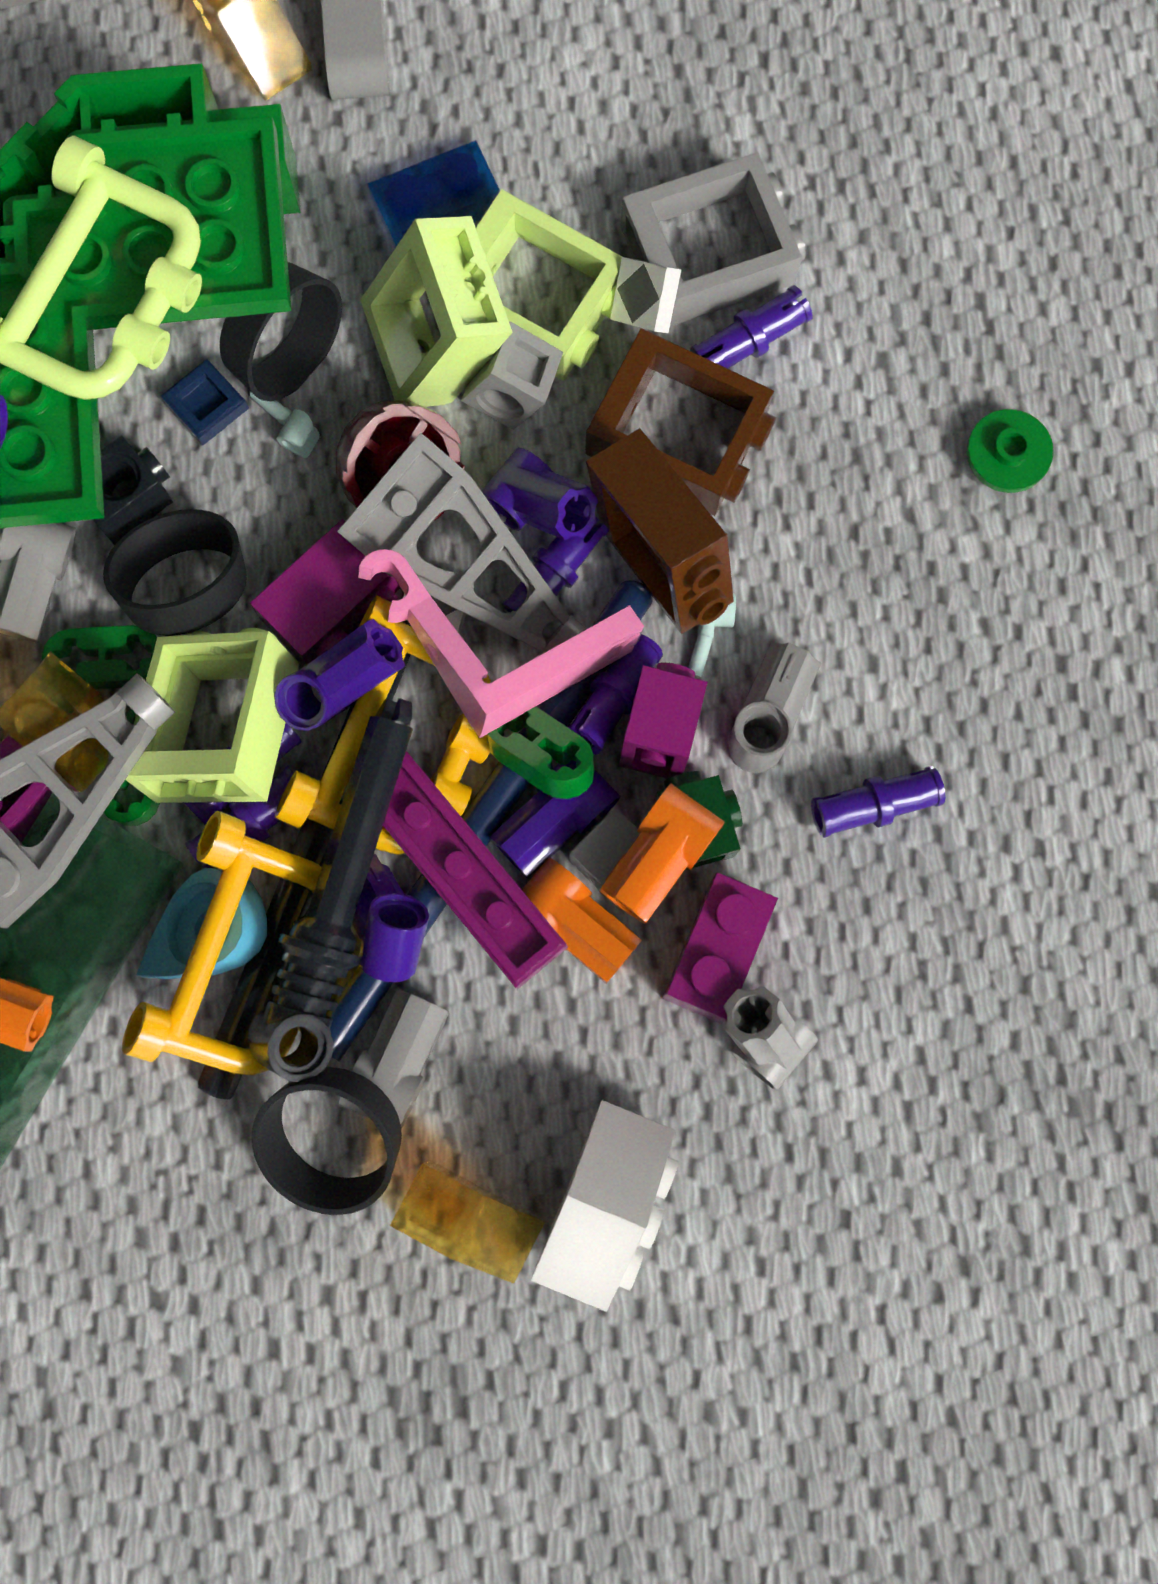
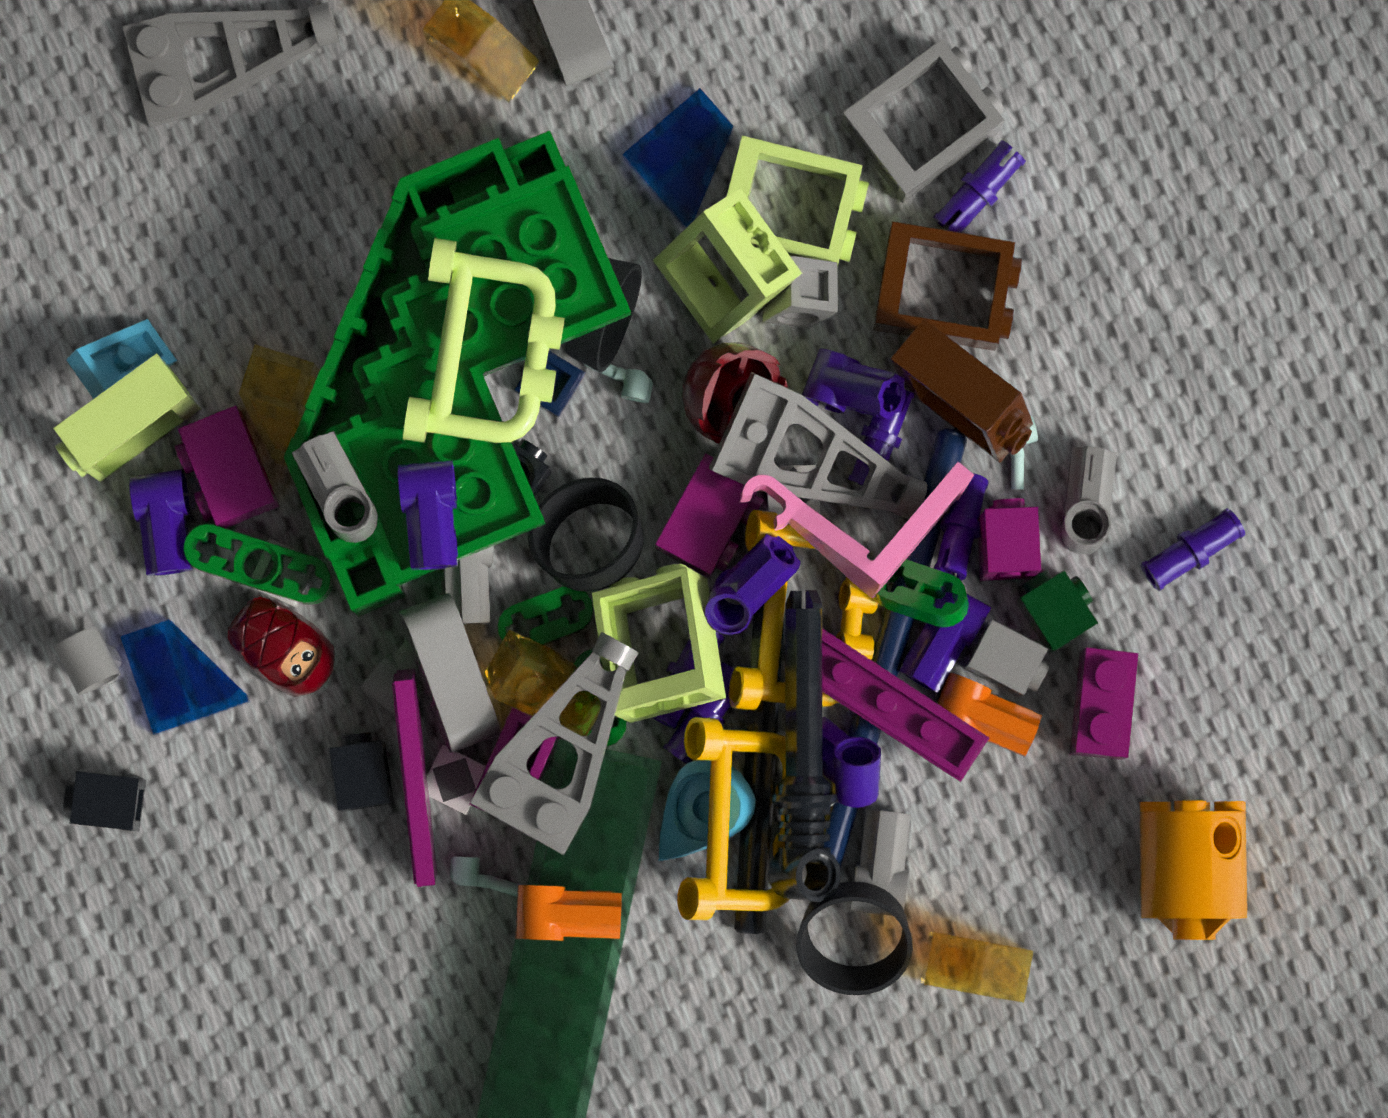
camera: 15 degrees left, 5 degrees up
white brick [531,1100,679,1312] -> none
orange piece [600,784,725,924] -> none
white tile [610,257,681,333] -> none
light grey piece [723,986,818,1091] -> none
green piece [966,409,1054,493] -> none
none -> light orange cylinder [1139,800,1247,940]

